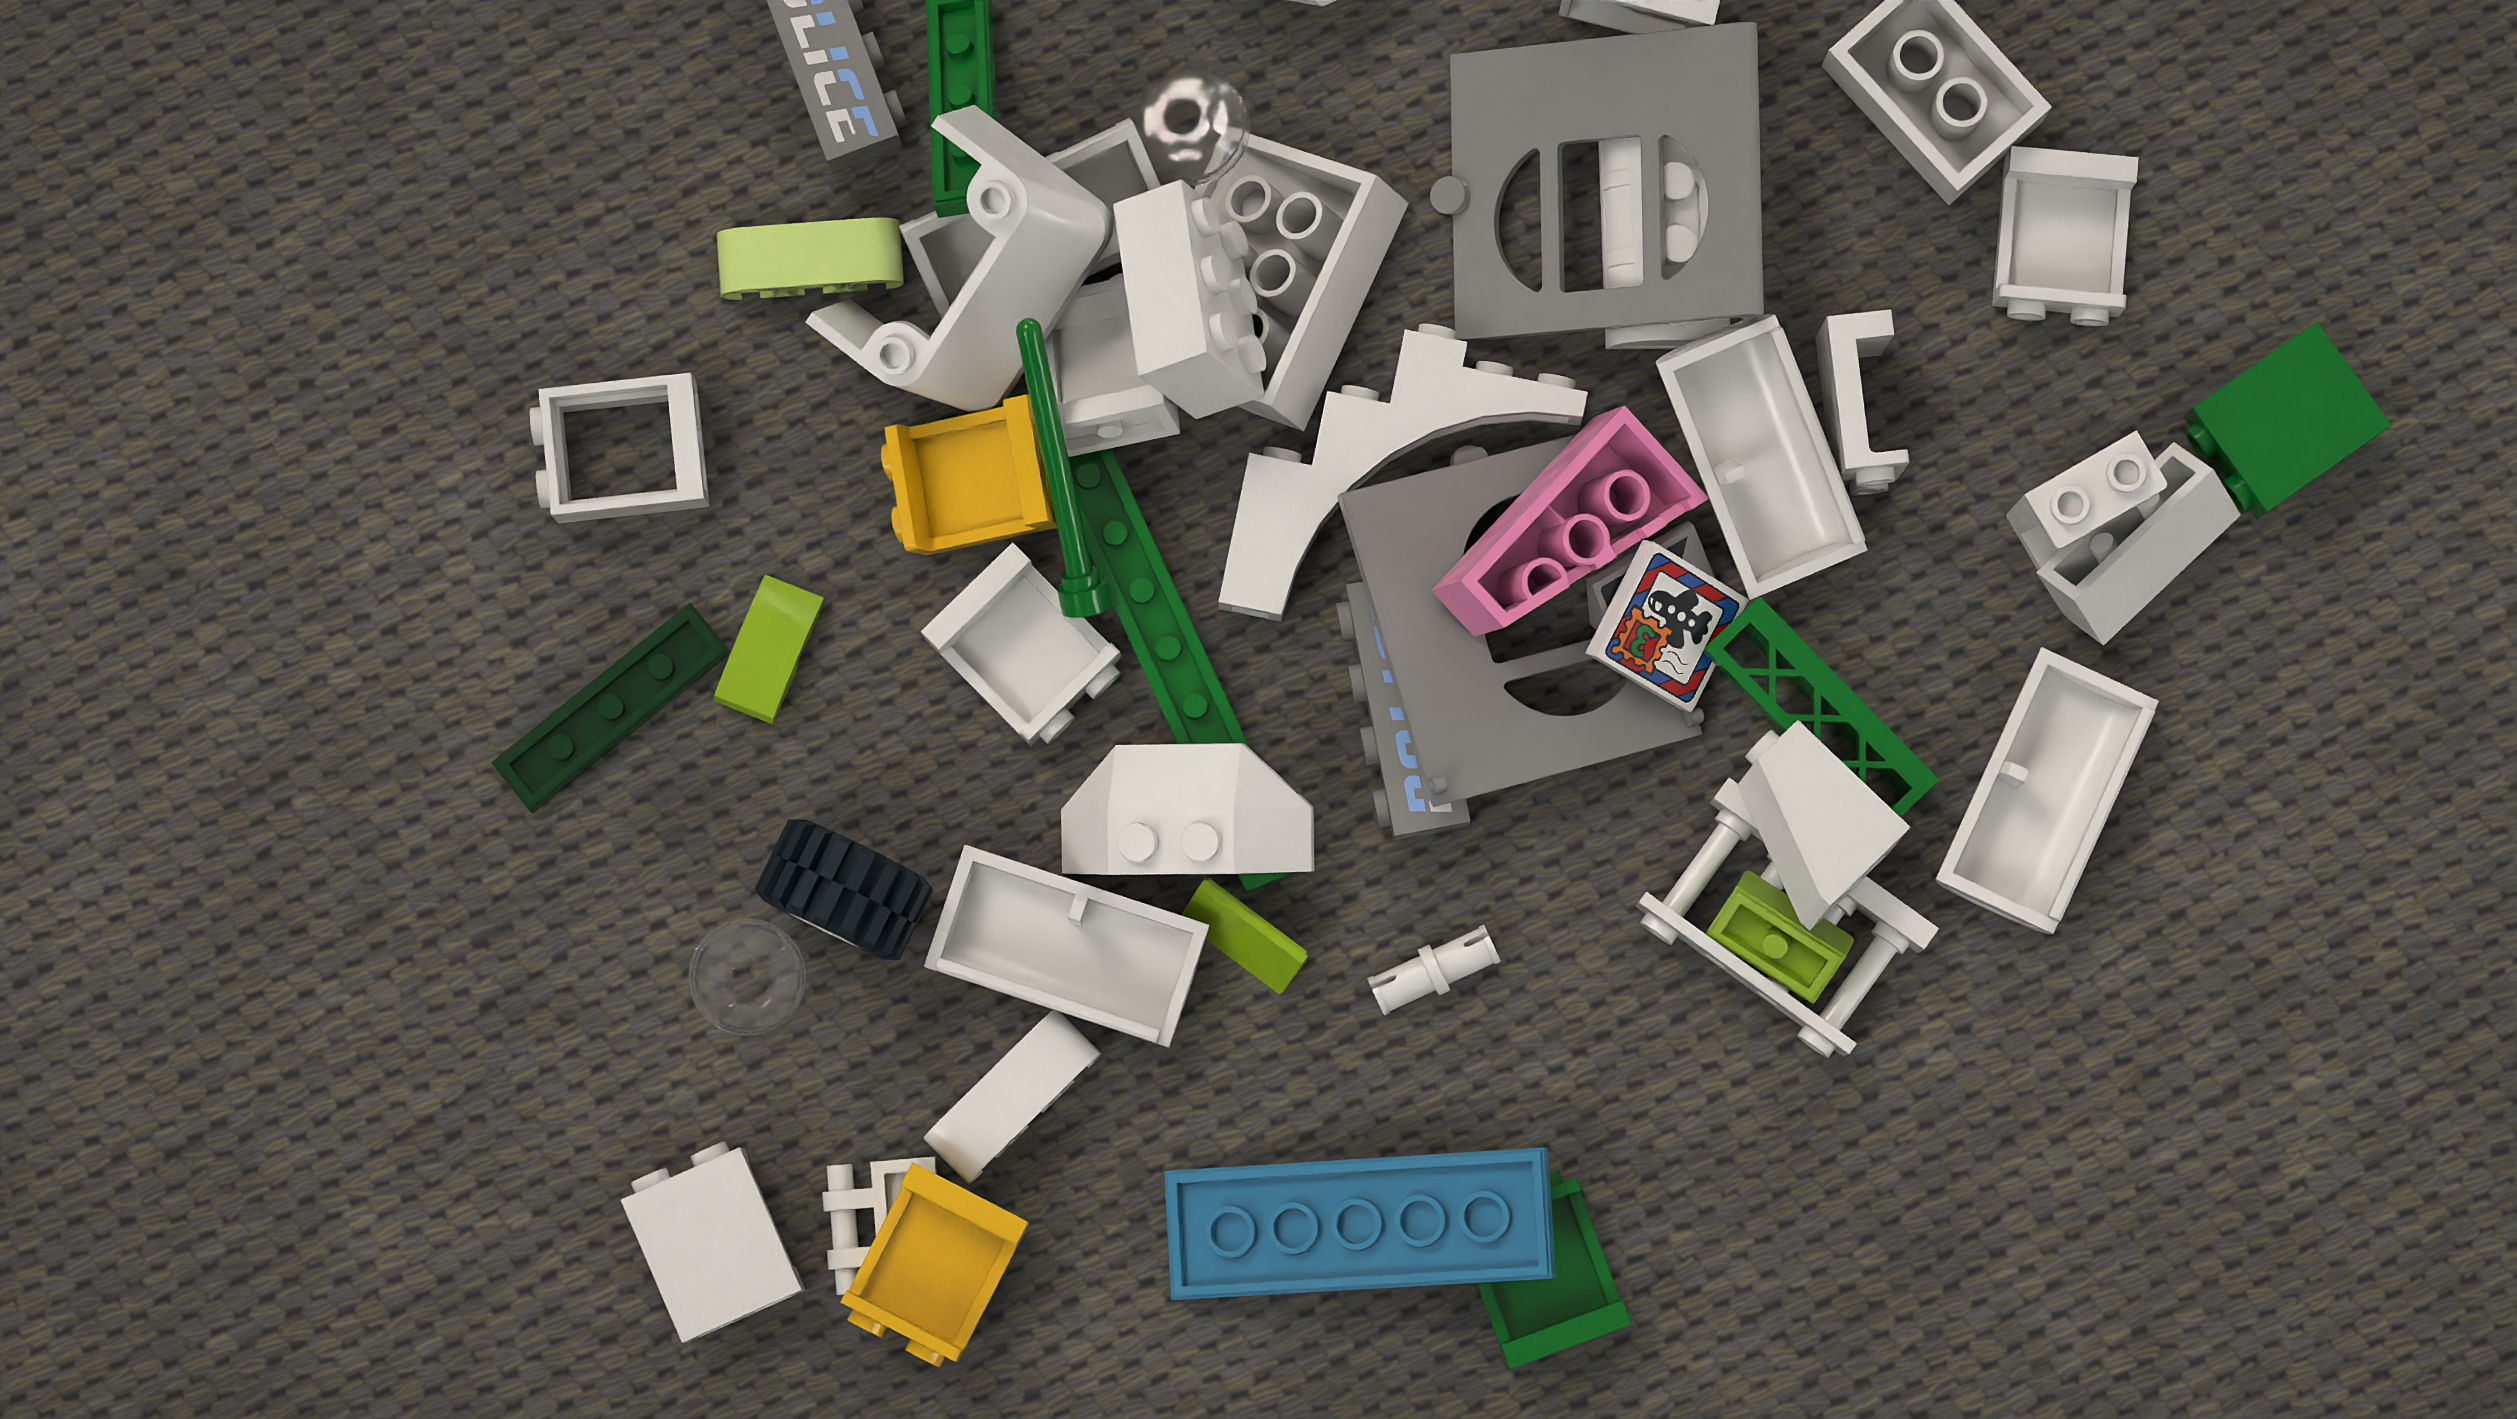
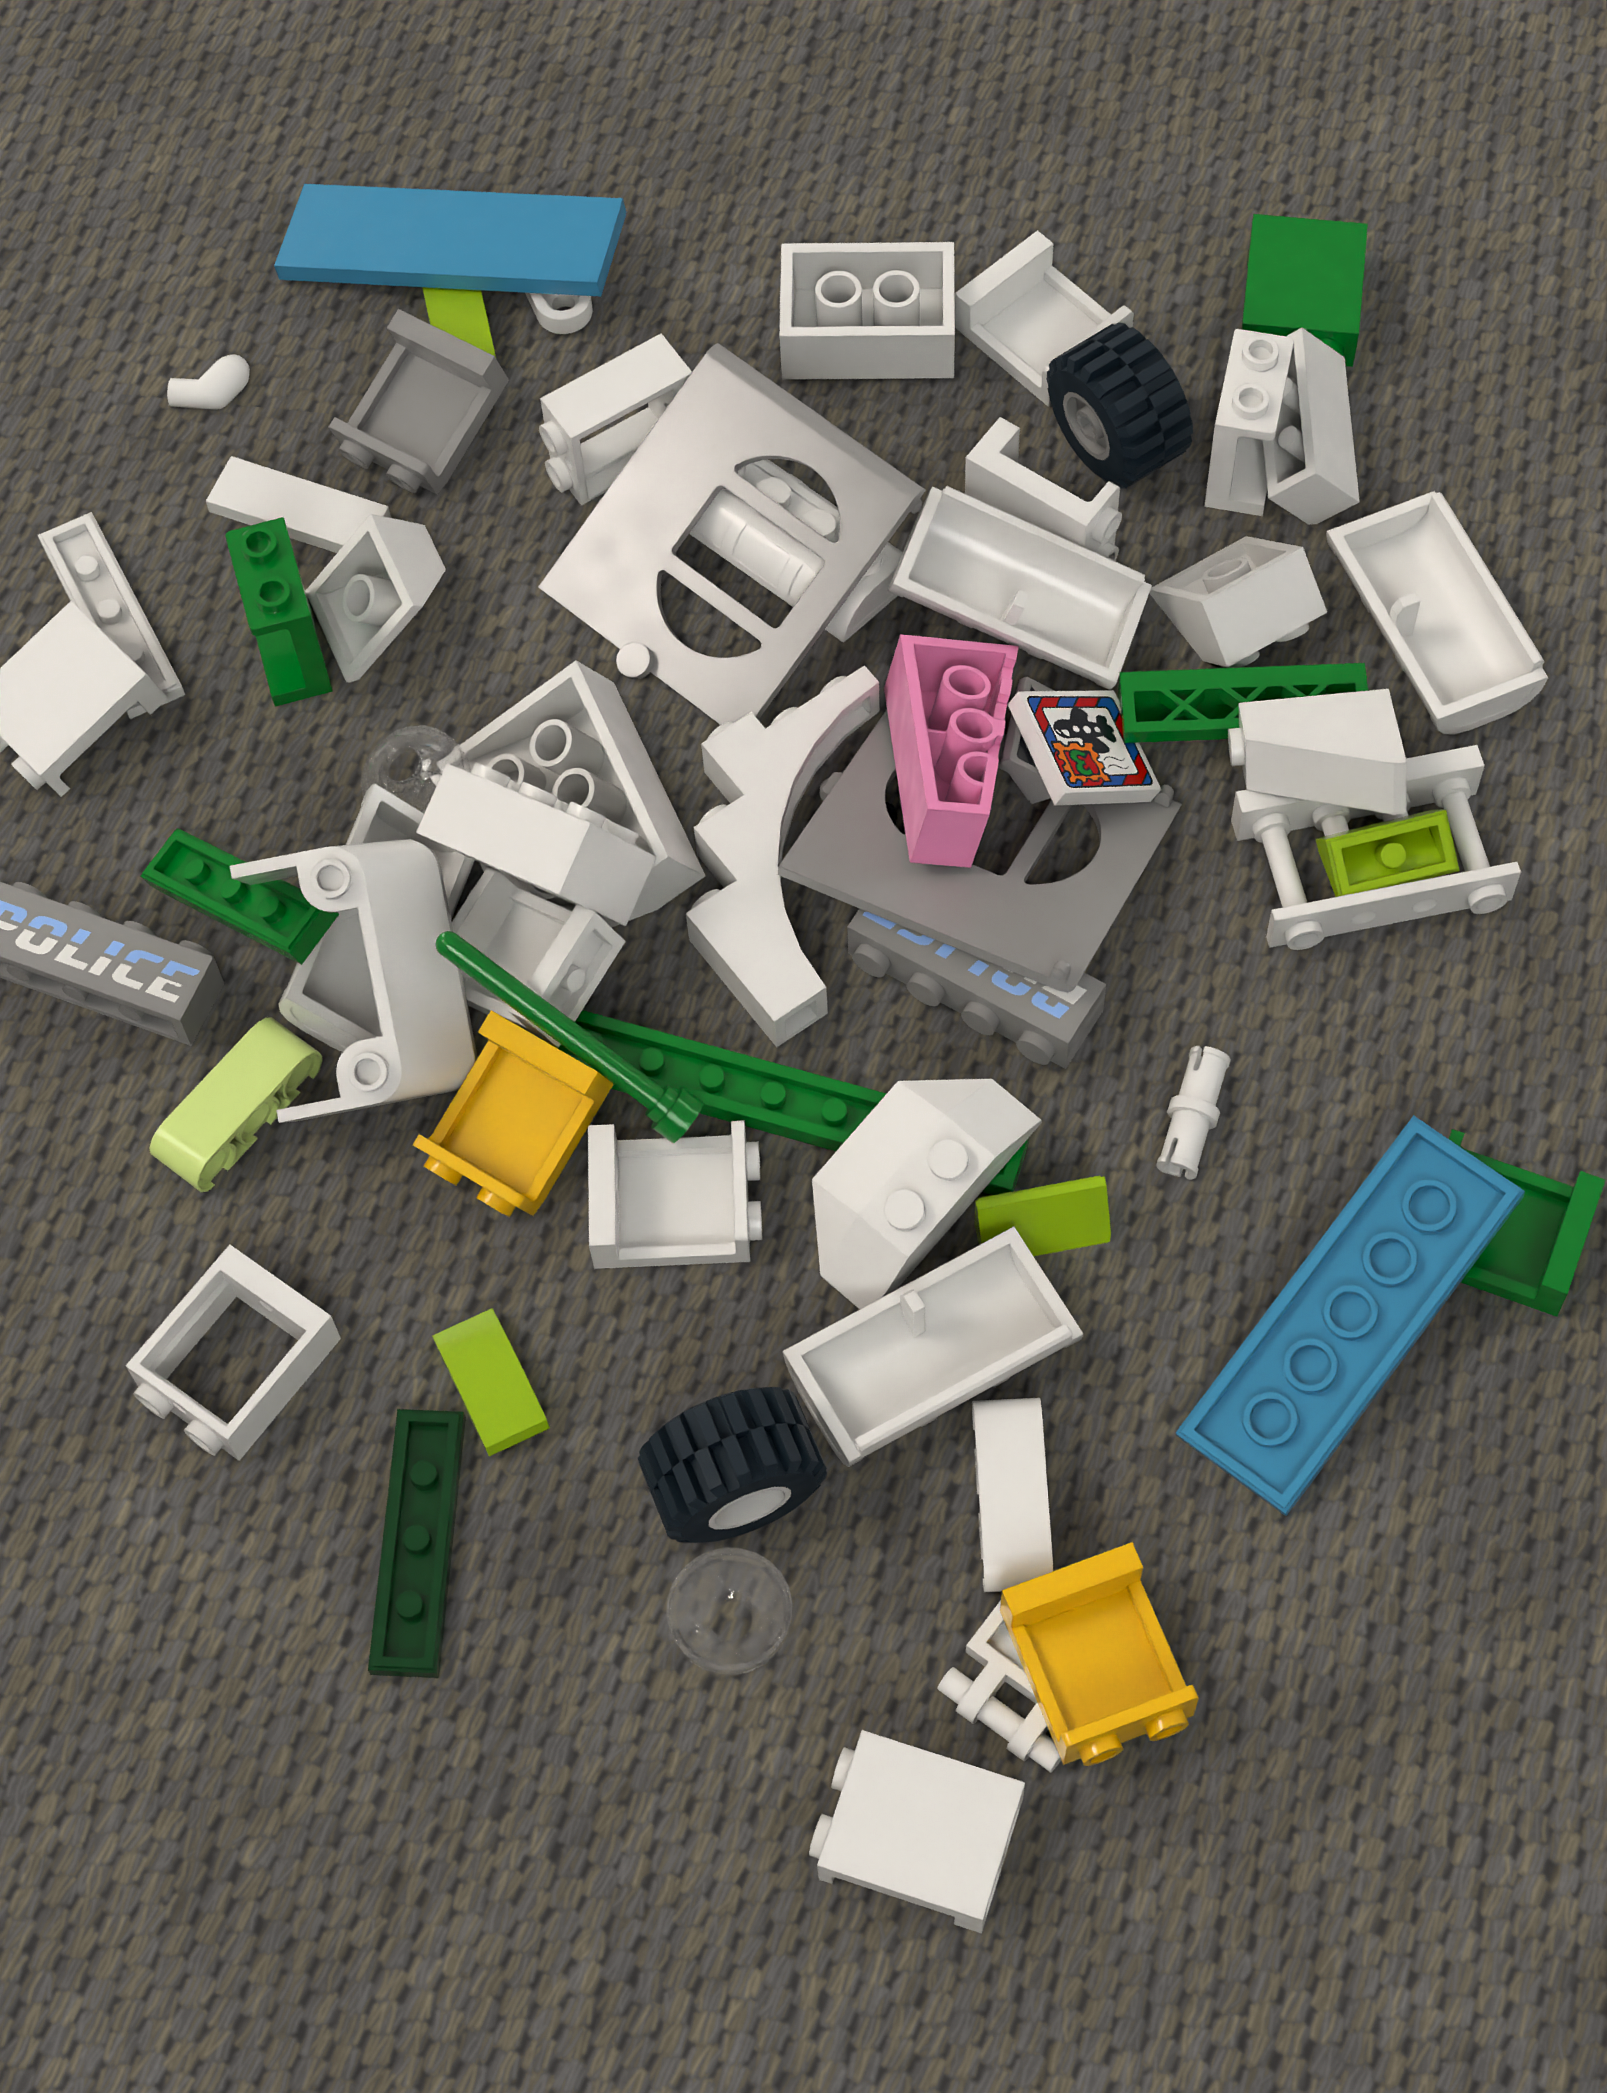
camera: 45 degrees left, 20 degrees down
none -> black wheel [1046,322,1193,489]
none -> white slope [1149,536,1327,668]

